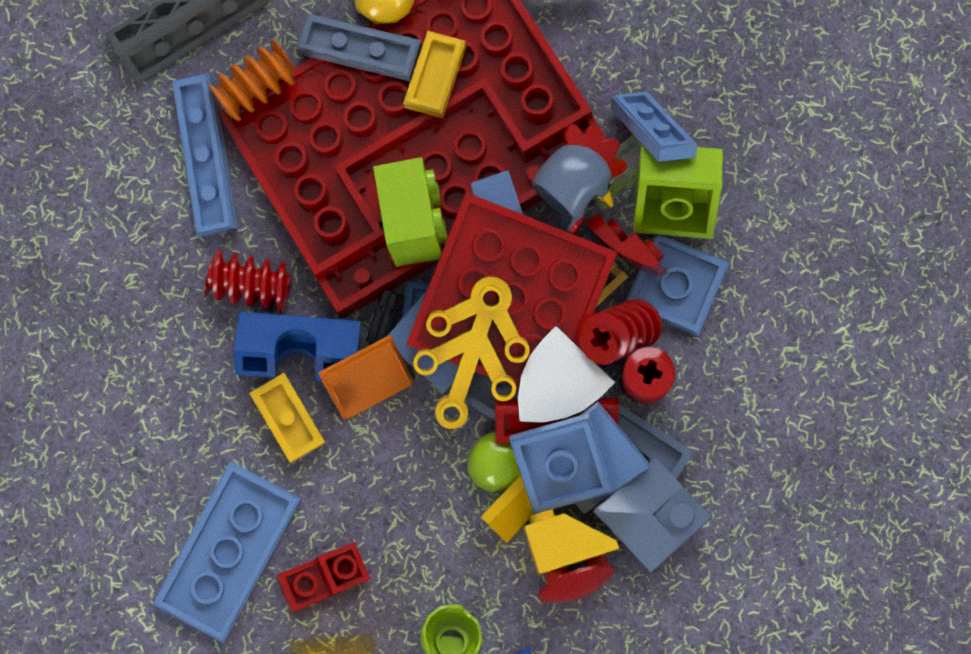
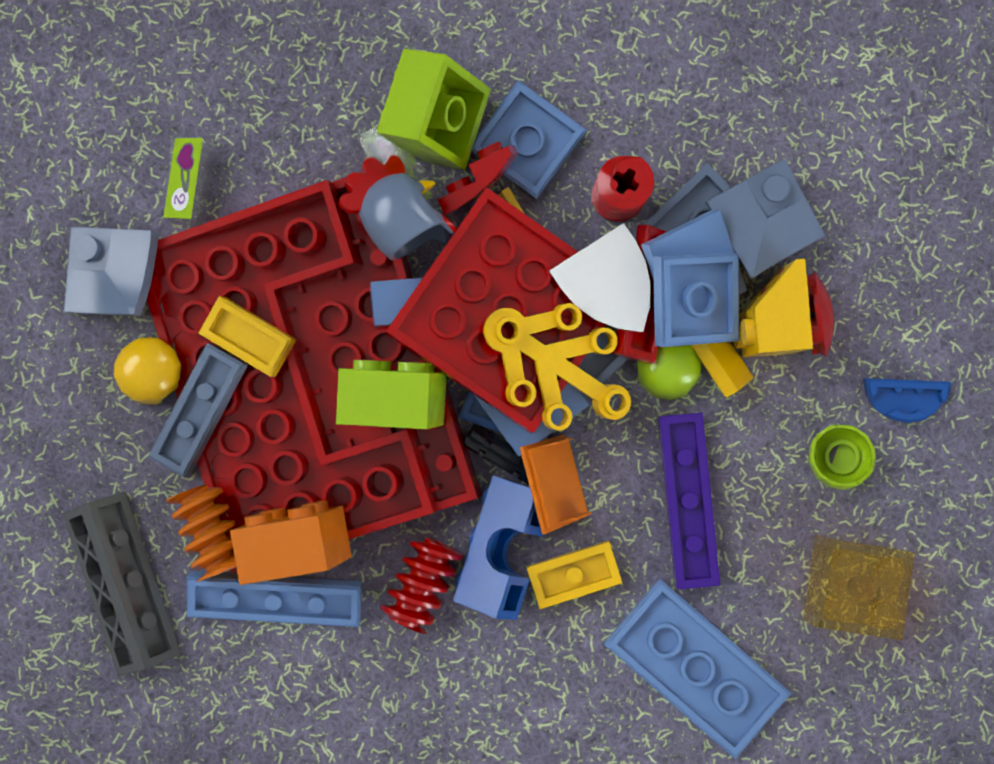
camera: 80 degrees left, 5 degrees up
red slope [276,542,370,614] -> none
red piece [579,299,662,365] -> none
medium blue tile [610,92,697,162] -> none
none -> orange brick [230,500,352,585]
none -> dark purple plate [658,412,720,590]

